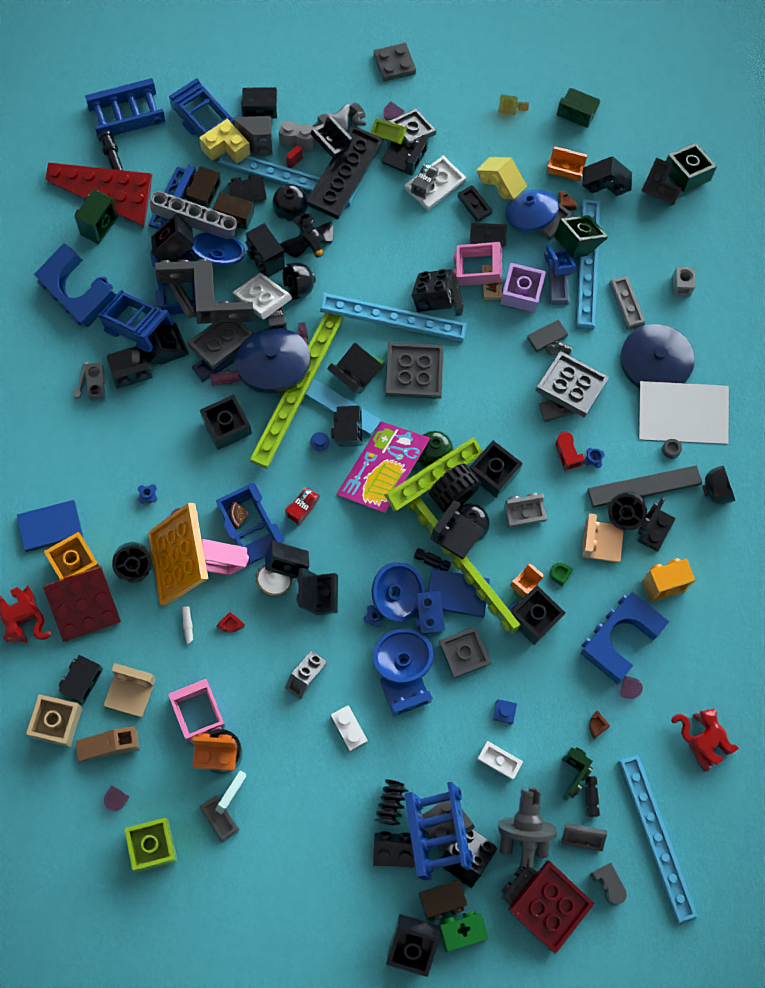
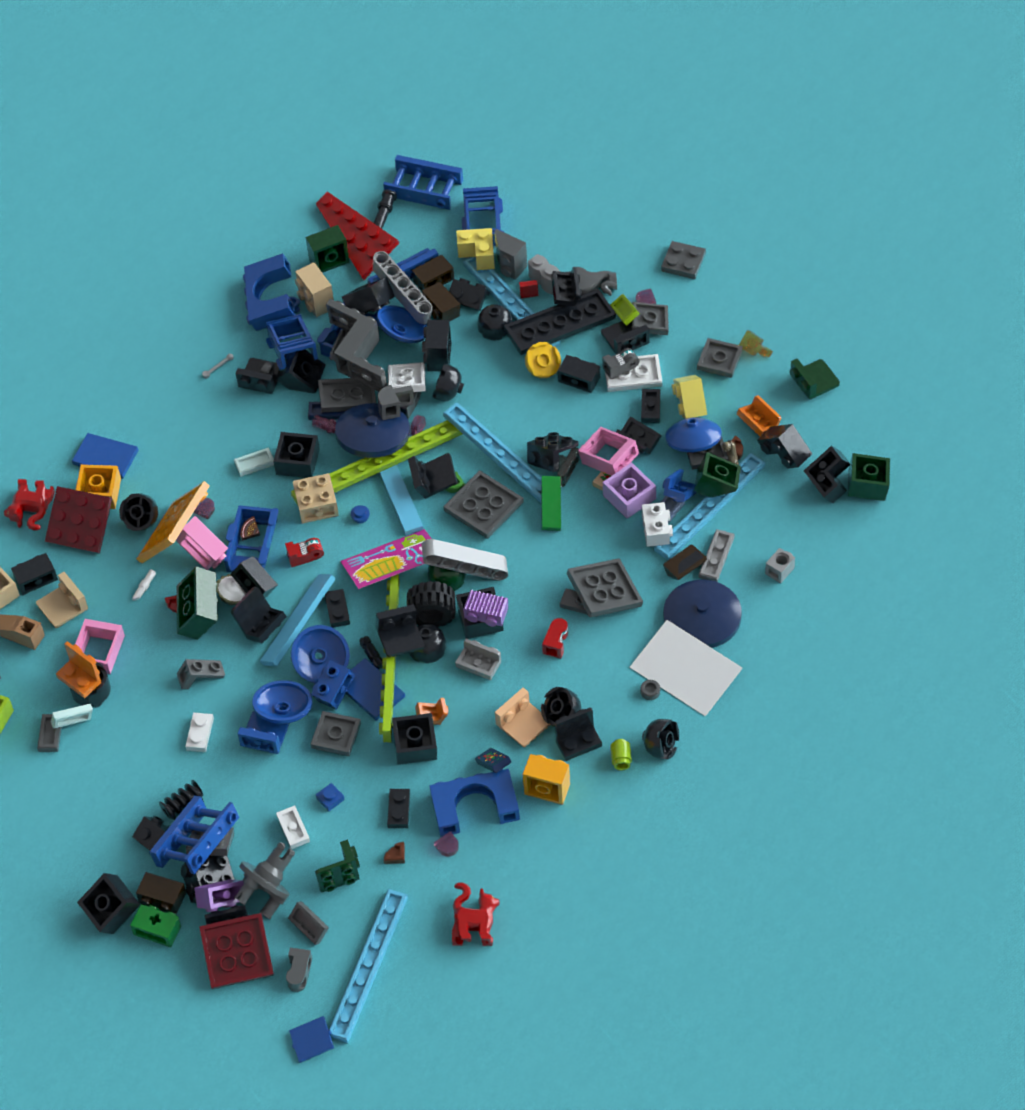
camera: 45 degrees right, 15 degrees down
dark grey leg [84,362,105,400] -> none
blue plate [138,484,157,504] -> none
black bracket [241,87,277,118] -> none
black animal [280,213,334,258] -> none
black brick [331,405,363,447] -> none
blue plate [363,605,383,627] -> none
lime plate [384,437,483,511] -> none
dark grey tile [527,320,568,352] -> none
clear smoke arm [546,341,573,355] -> none
green tile [550,563,573,586] -> none
blue plate [584,448,605,468] -> none
black axle [585,776,600,817] -> none
dark grey tile [587,465,703,508] -> none
none -> dark green brick [176,567,218,640]
none -> medium lavender brick [195,879,243,912]
none -> light aqua tile [234,447,274,477]
none -> medium azure tile [260,574,335,666]
none -> blue piece [289,1016,334,1063]
none -> tan bracket [293,473,339,524]
none -> tan brick [295,263,334,317]
none -> black plate [325,589,350,628]
none -> dark grey brick [378,385,414,420]
none -> black plate [387,789,410,828]
none -> beam [421,539,508,581]
none -> medium lavender brick [463,590,508,627]
none -> dark blue tile [475,748,511,773]
none -> yellow tile [525,342,561,379]
none -> green tile [541,476,561,531]
none -> black brick [558,355,600,393]
none -> lime brick [610,739,632,770]
none -> white brick [642,502,673,547]
none -> dark brown slope [663,544,707,580]
none -> dark grey plate [697,338,743,378]
none -> dark tan arm [722,440,739,465]

